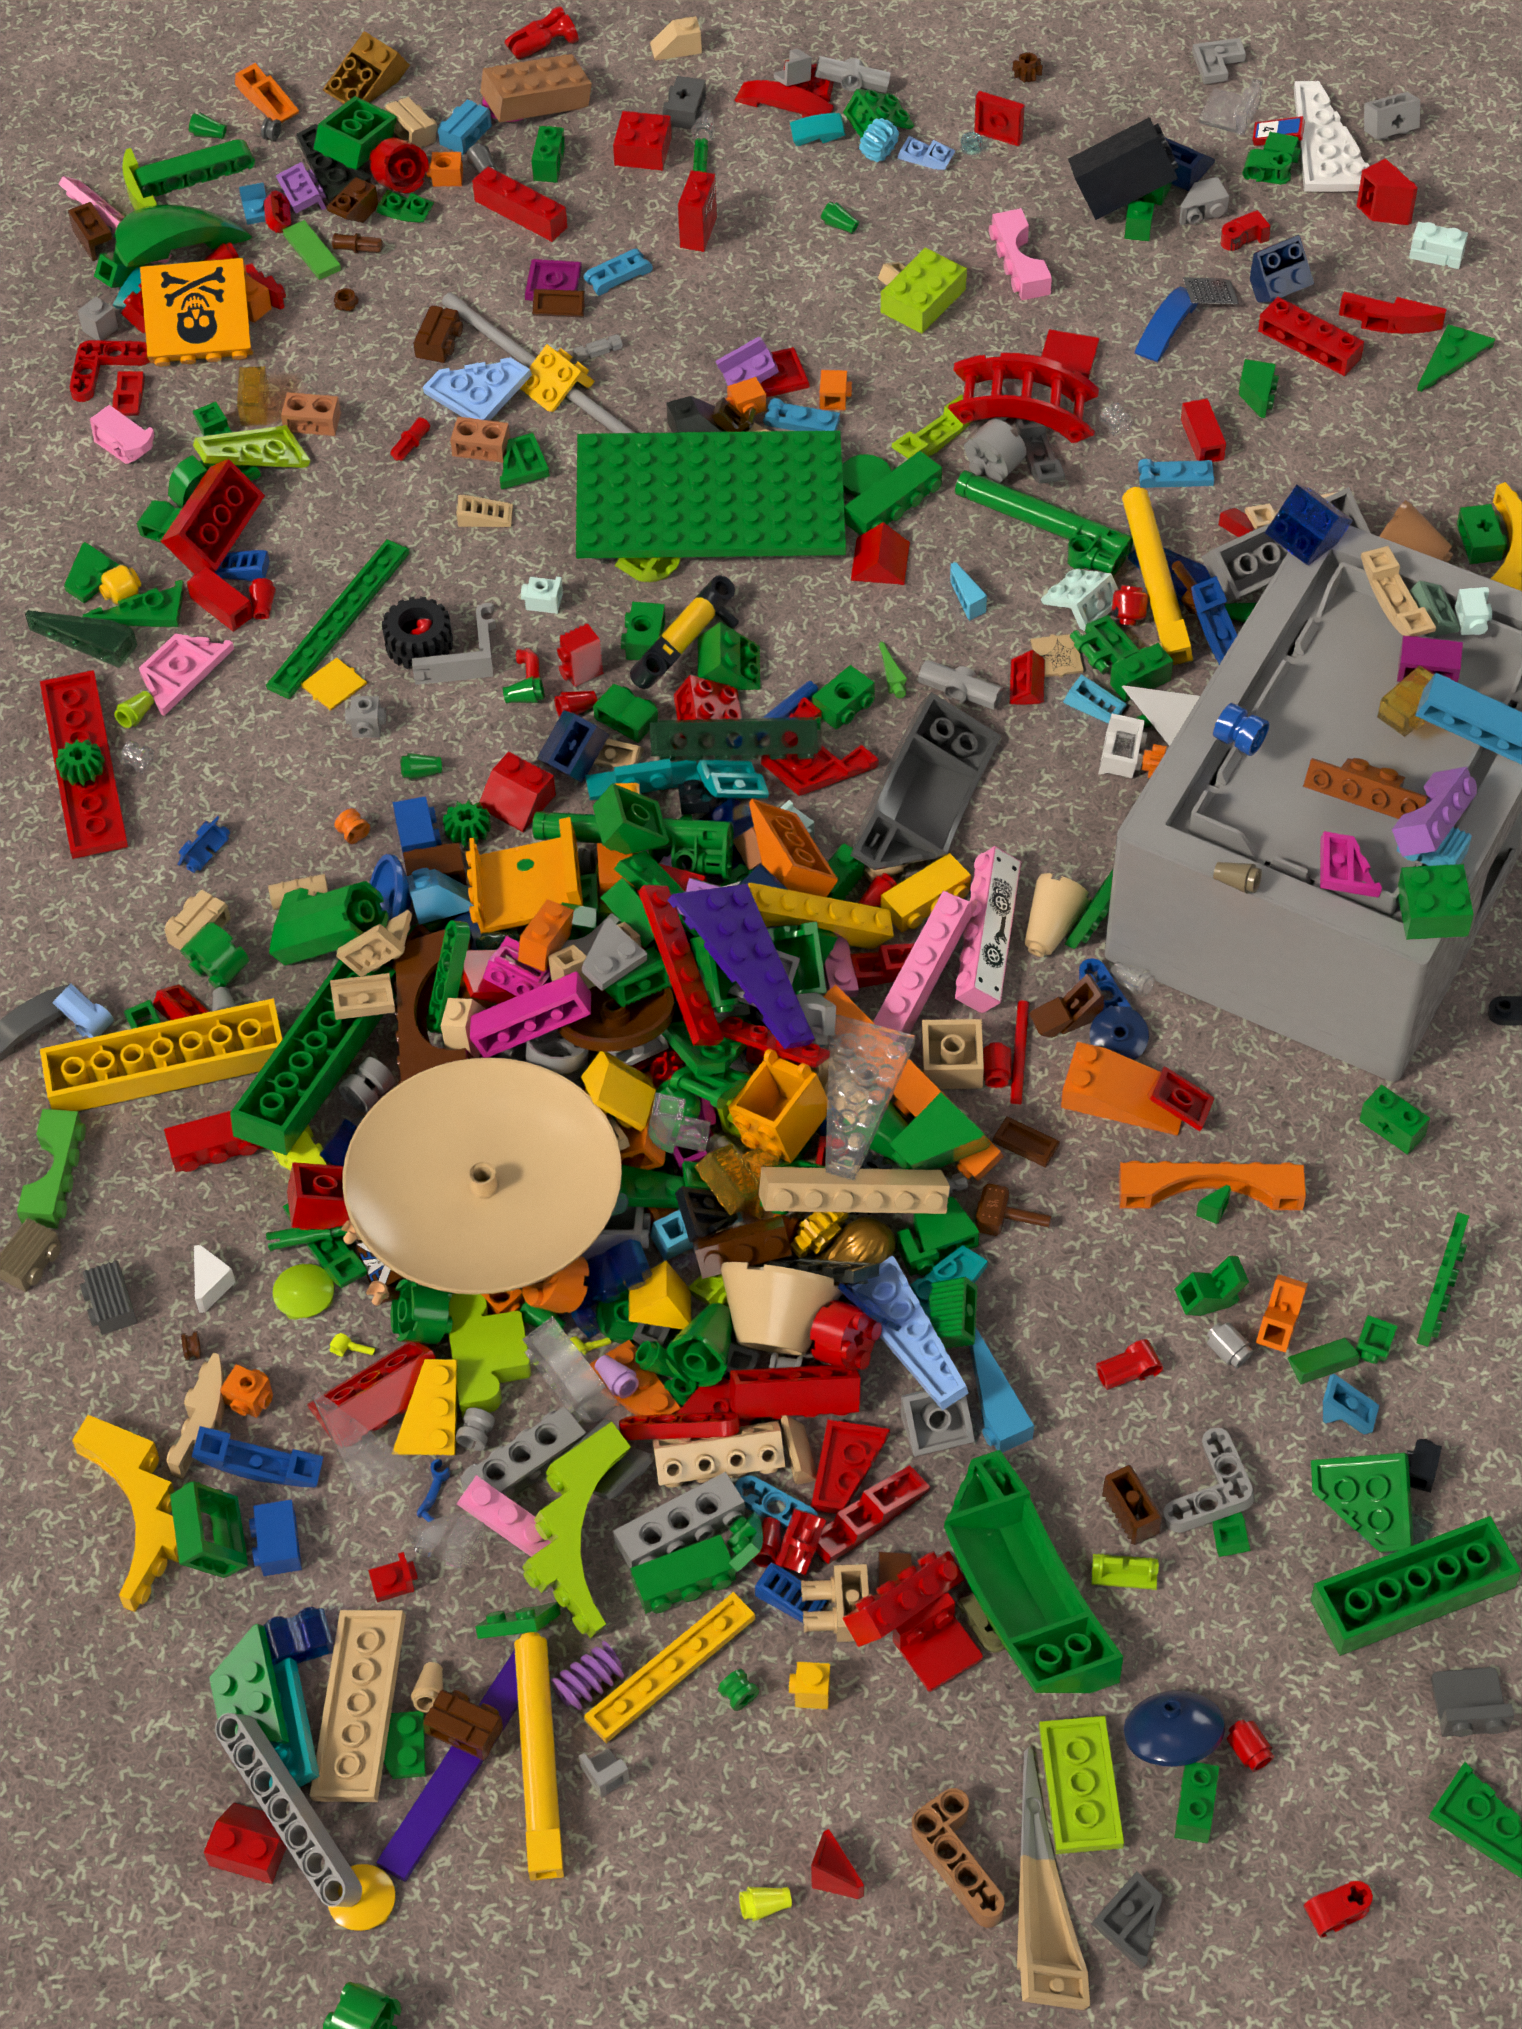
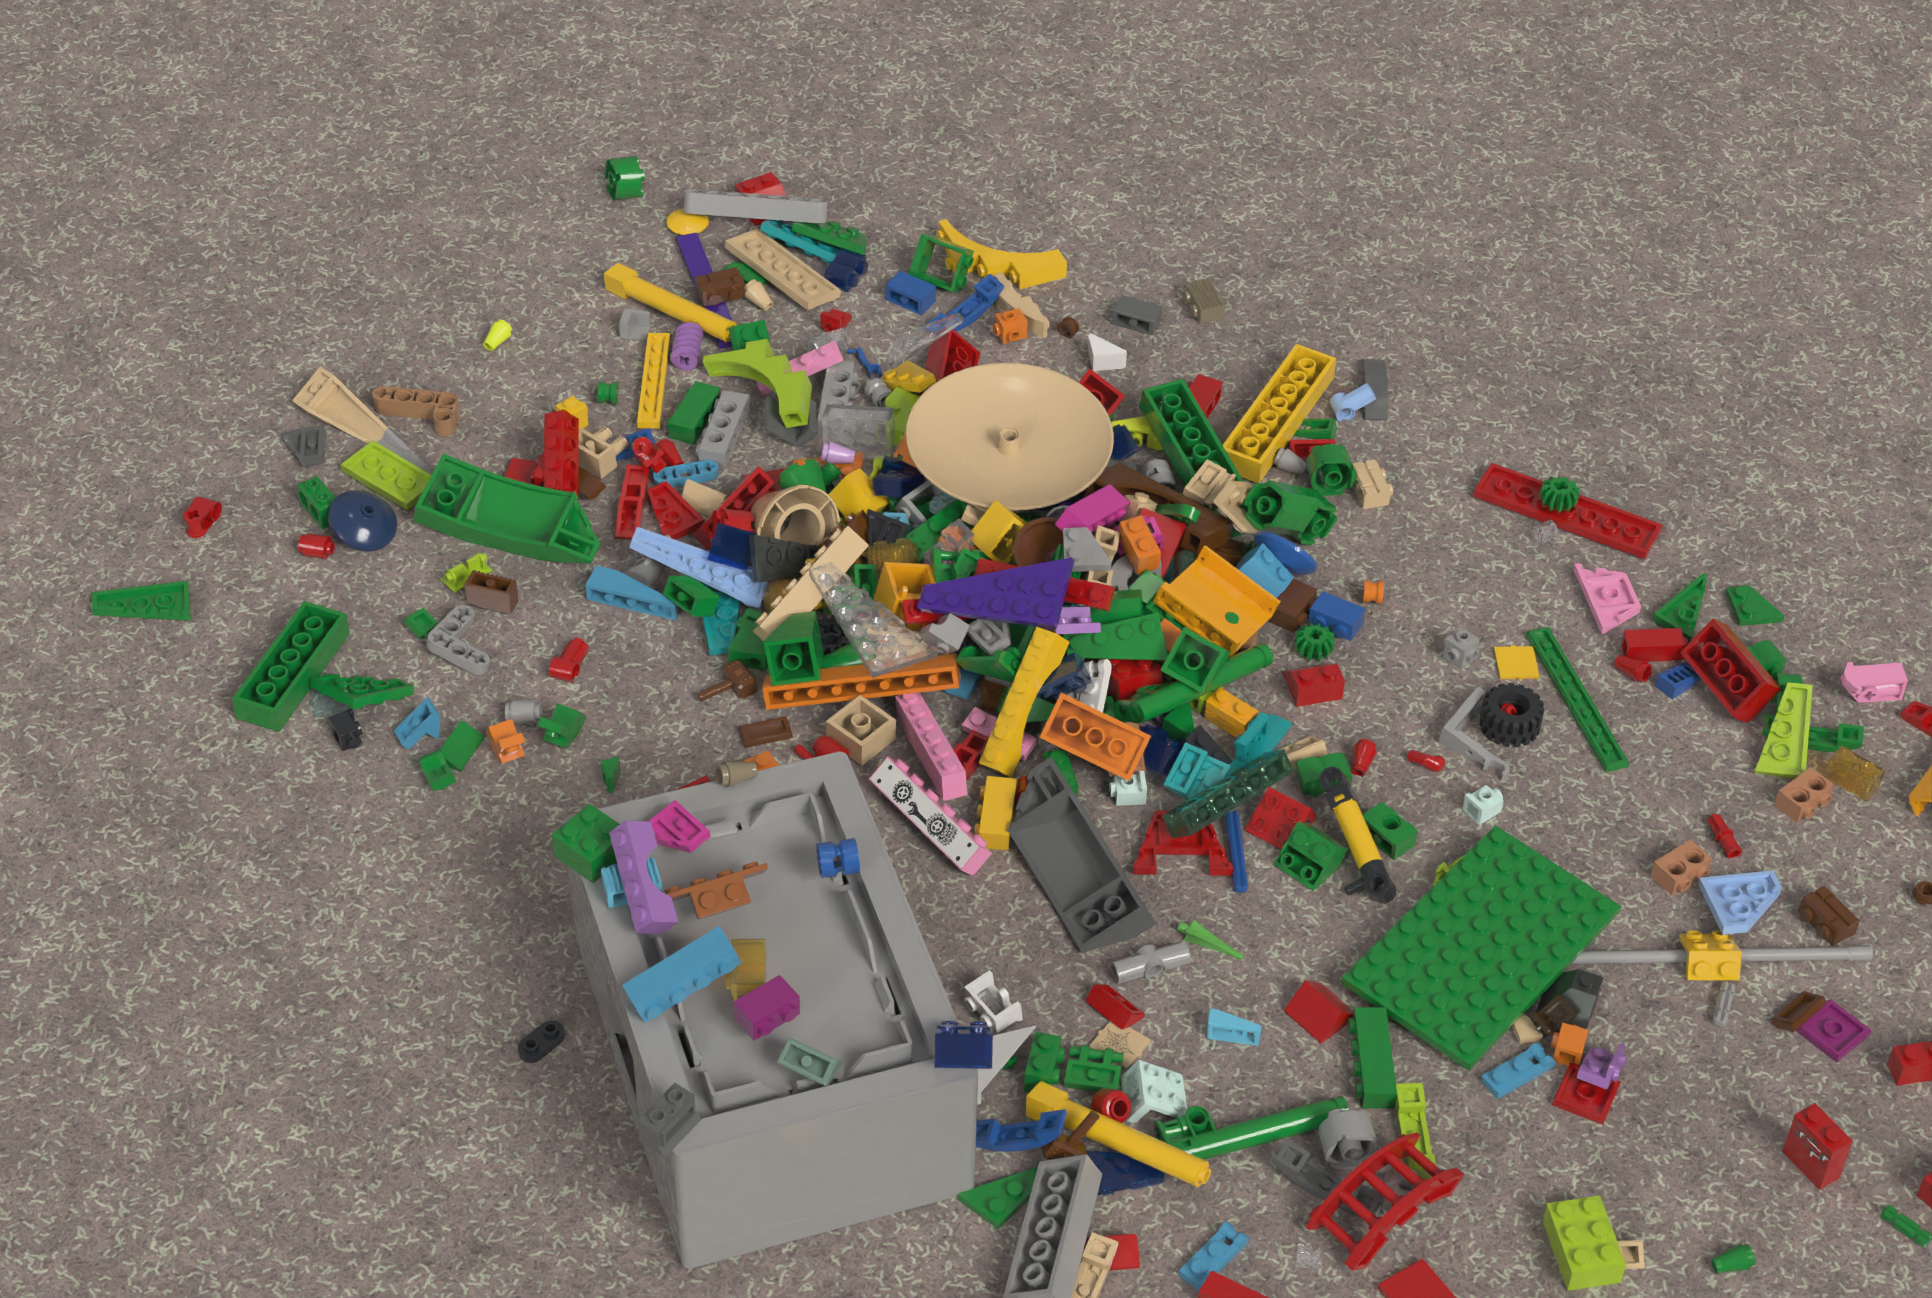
camera: 130 degrees right, 10 degrees down
bright green arch [17,1109,86,1229] -> none
clear green slope [25,610,138,668] -> none
yellow head [99,565,141,605] -> none
lime cone [114,691,154,728] -> none
blue hinge [177,816,230,873] -> none
tan axle [268,874,329,910] -> none
green cone [400,753,442,781] -> none
tan slope [457,495,513,527] -> none
green wing [499,433,550,490] -> none
green cone [503,676,545,703] -> none
dark blue slope [536,710,609,783] -> none
red brick [557,623,604,687] -> none
dark azure plate [584,249,653,296] -> none
red beam [619,1412,740,1440] -> none
tan brick [652,1421,785,1487] -> none
green slope [726,1512,763,1572] -> none
red slope [811,1829,864,1899] -> none
green brick [812,665,875,730] -> none
orange brick [819,370,852,410] -> none
green tile [842,454,891,498] -> none
tan cone [1025,873,1092,957] -> none
medium azure slope [1063,674,1128,724] -> none
orange arch [1119,1161,1306,1210] -> none
orange gear [1141,744,1167,778] -> none
green brick [1359,1084,1430,1155] -> none
tan slope [1361,546,1436,636] -> none
green wing [1416,1212,1469,1347] -> none
dark grey bracket [1431,1667,1514,1737] -> none
light aqua brick [1455,587,1492,635] -> none

